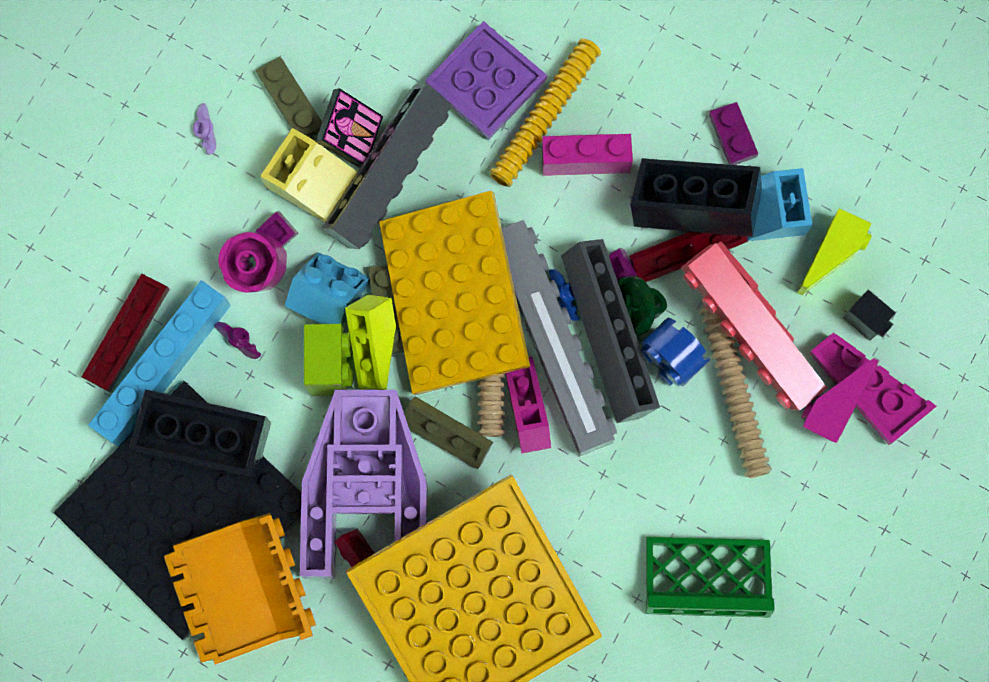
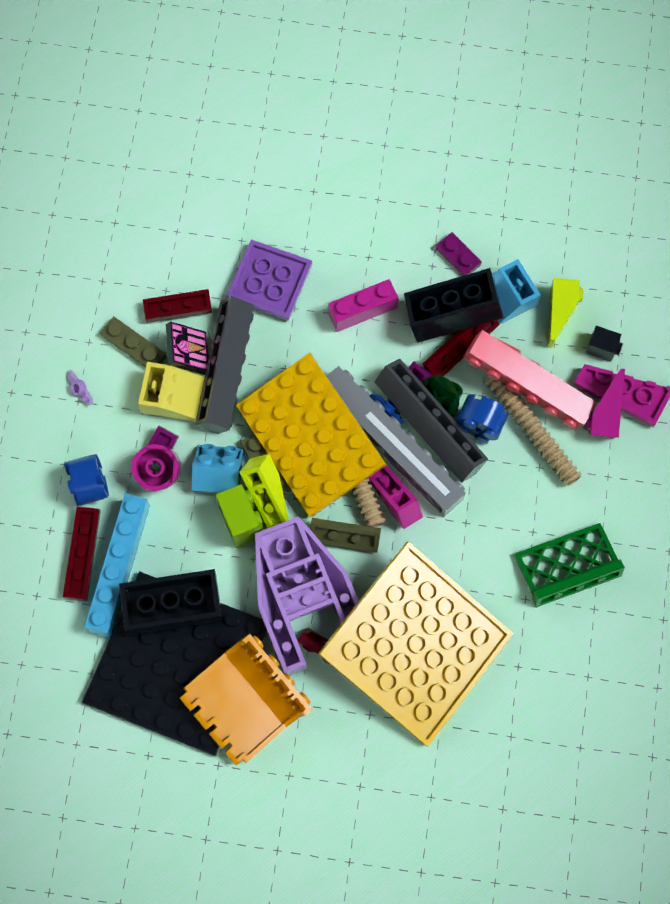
camera: 25 degrees left, 5 degrees down
magenta piece [214,322,261,359] -> none
yellow piece [490,38,601,187] -> none
none -> blue brick [64,454,109,506]
none -> dark red plate [143,289,212,323]

